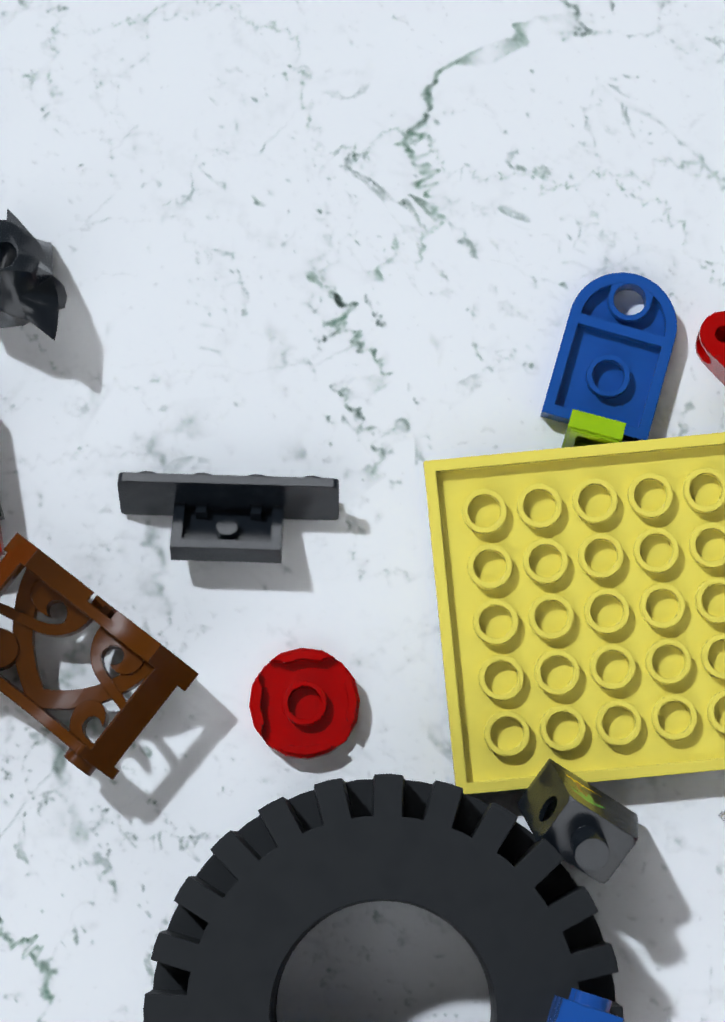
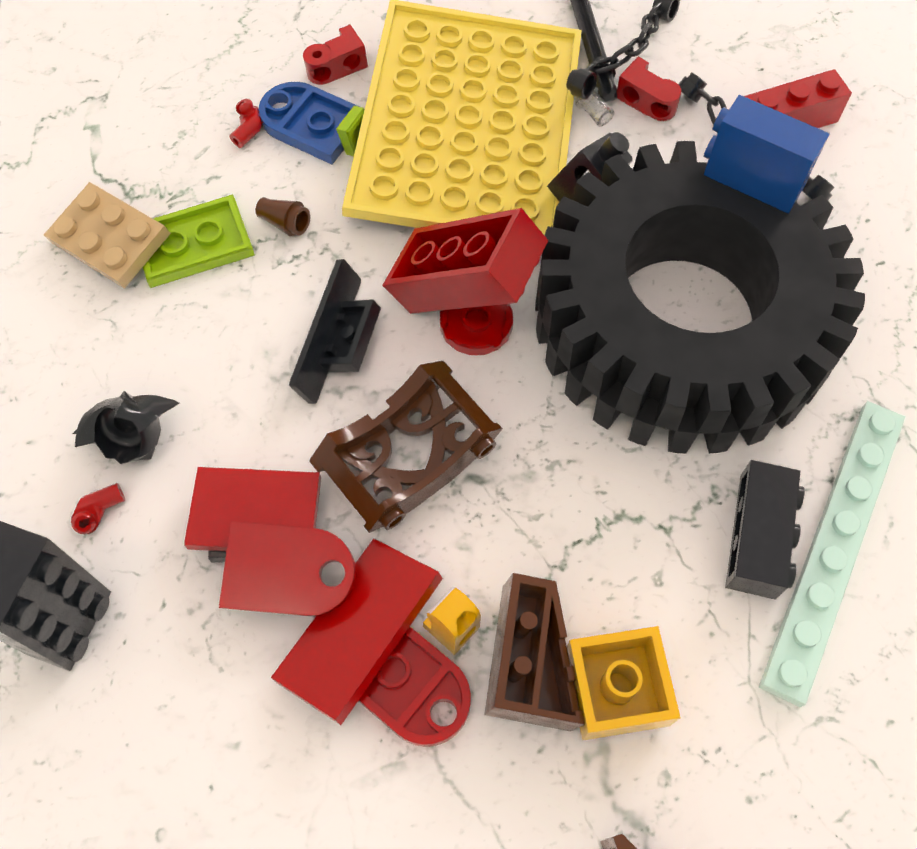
camera: 80 degrees left, 15 degrees down
none -> tan plate [44,182,171,289]
none -> lime tile [143,194,255,288]
none -> red arm [229,98,262,148]
none -> reddish brown cone [255,197,311,236]
none -> red brick [382,208,549,314]

